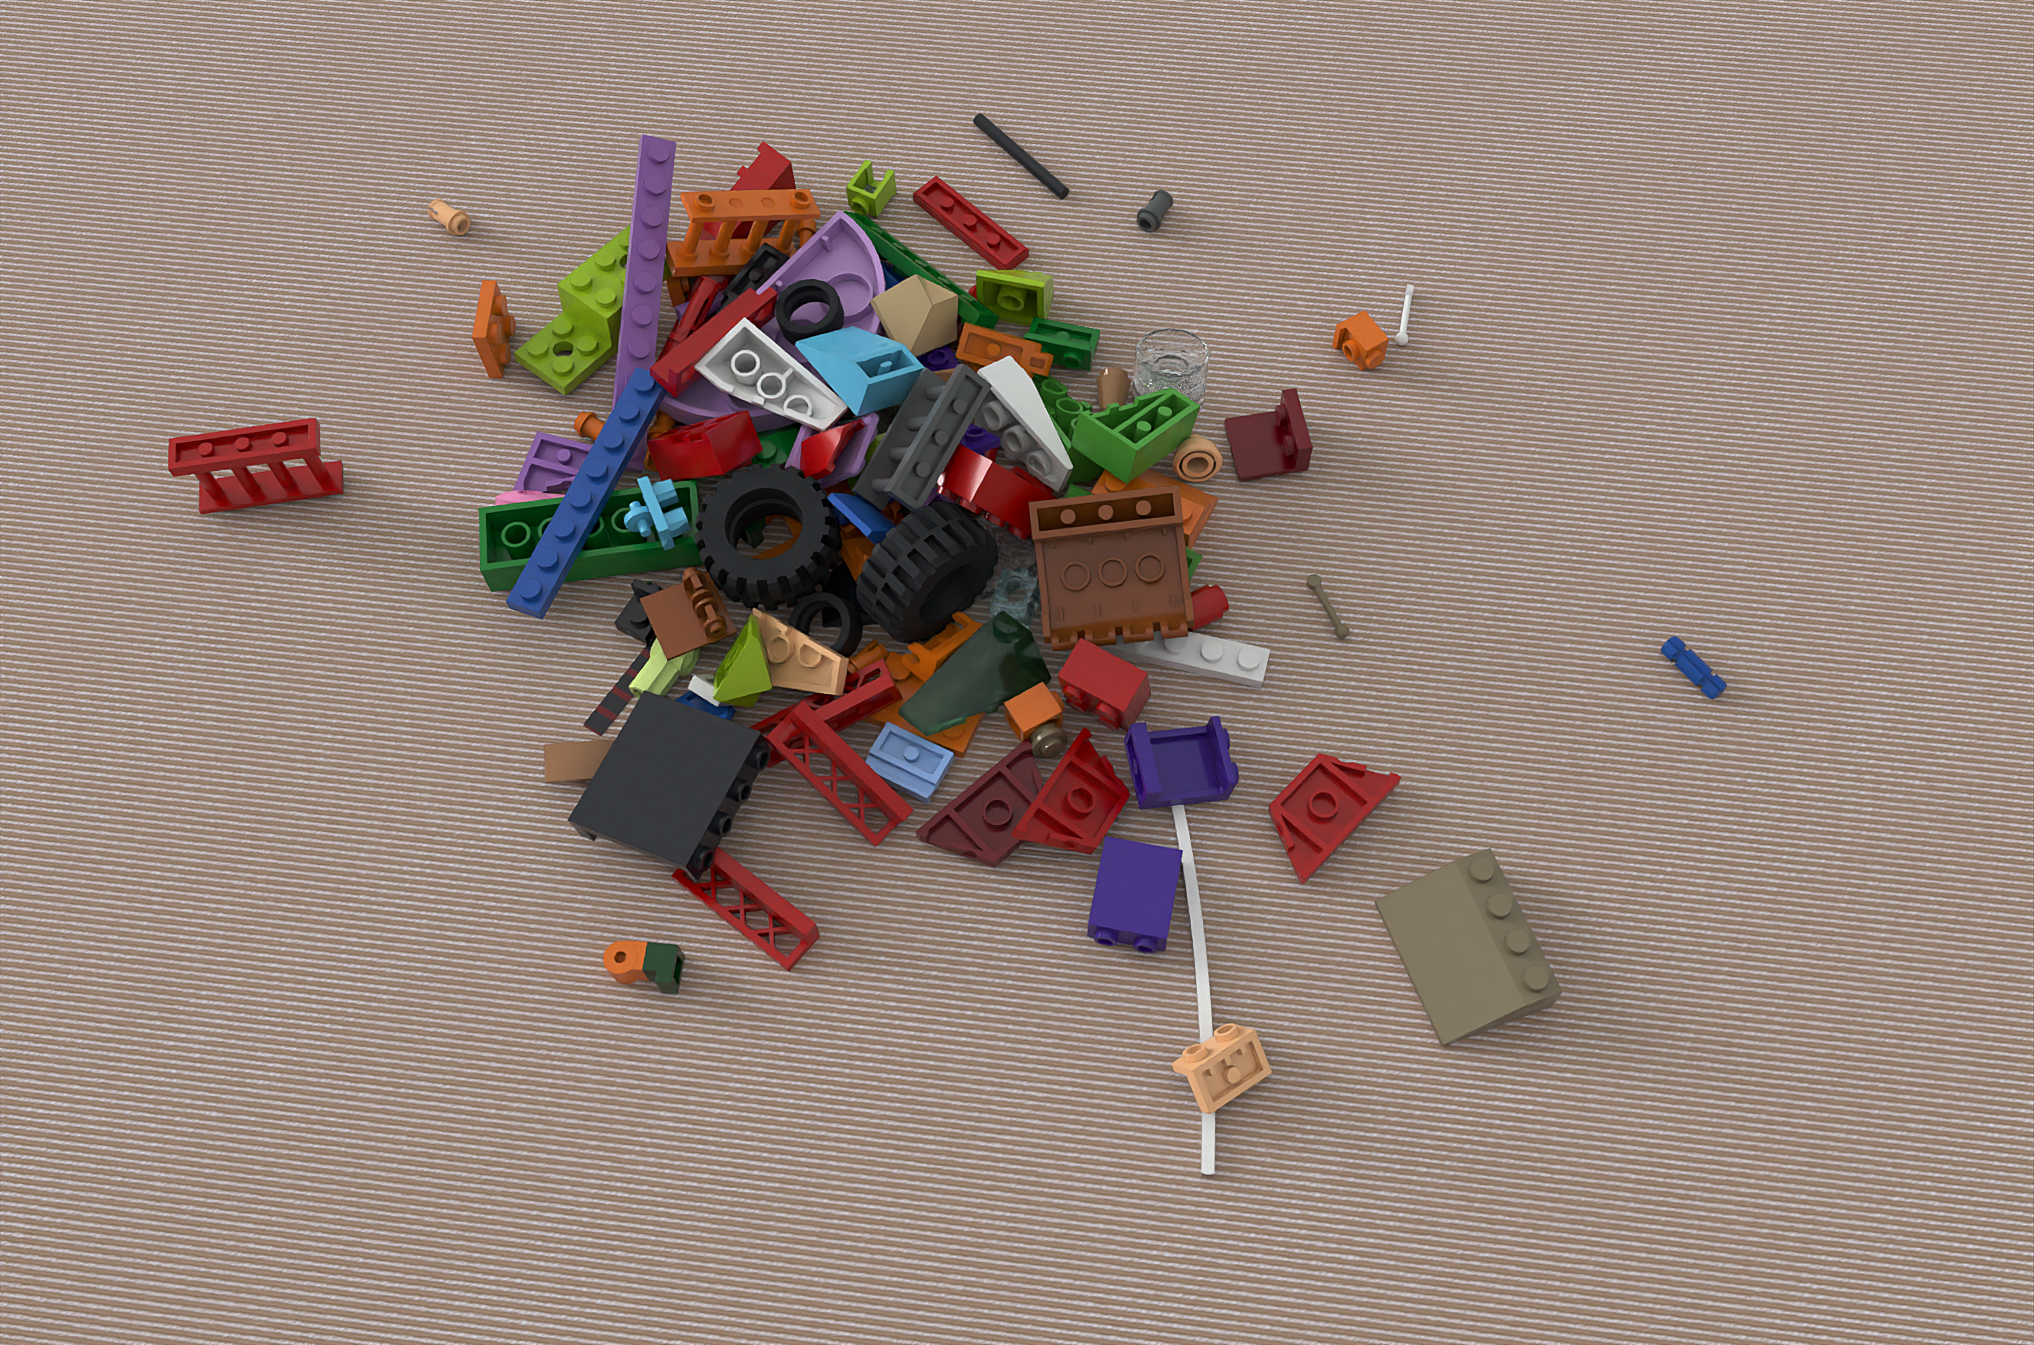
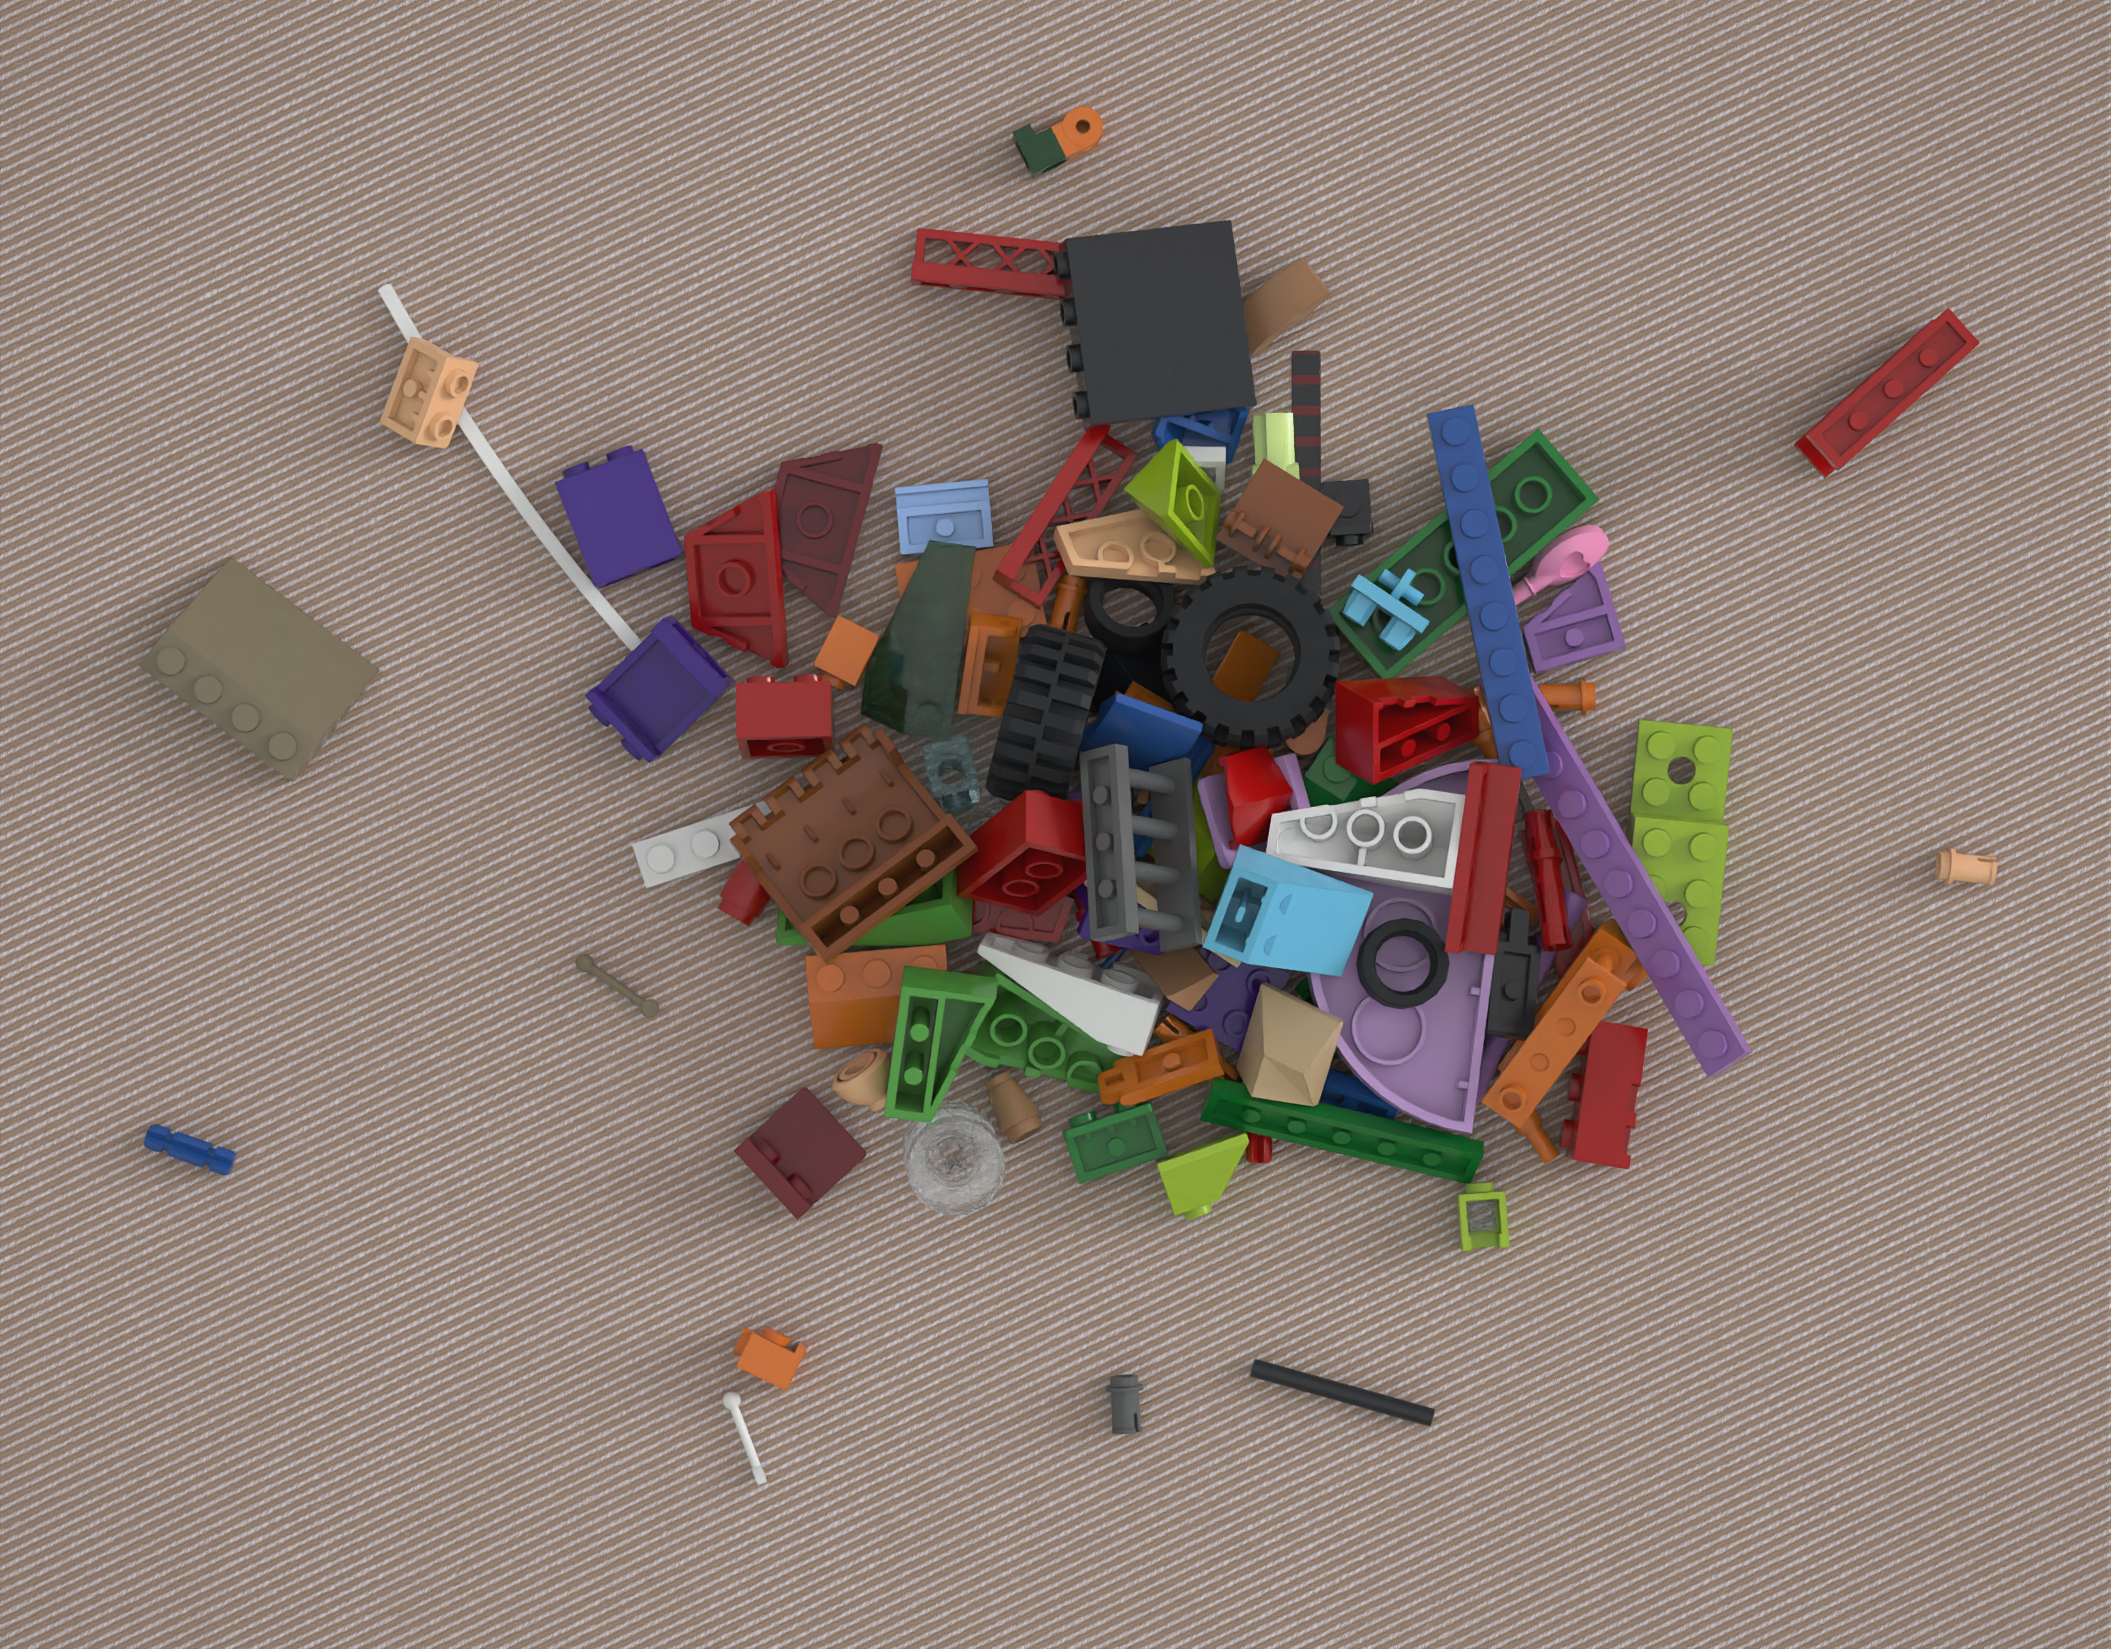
camera: 145 degrees right, 25 degrees up
orange plate [472,280,516,378] -> none
red fence [765,701,914,847] -> none
red tile [912,176,1029,270] -> none
dark tan plate [1030,724,1067,758] -> none
red wing [1268,753,1402,885] -> none

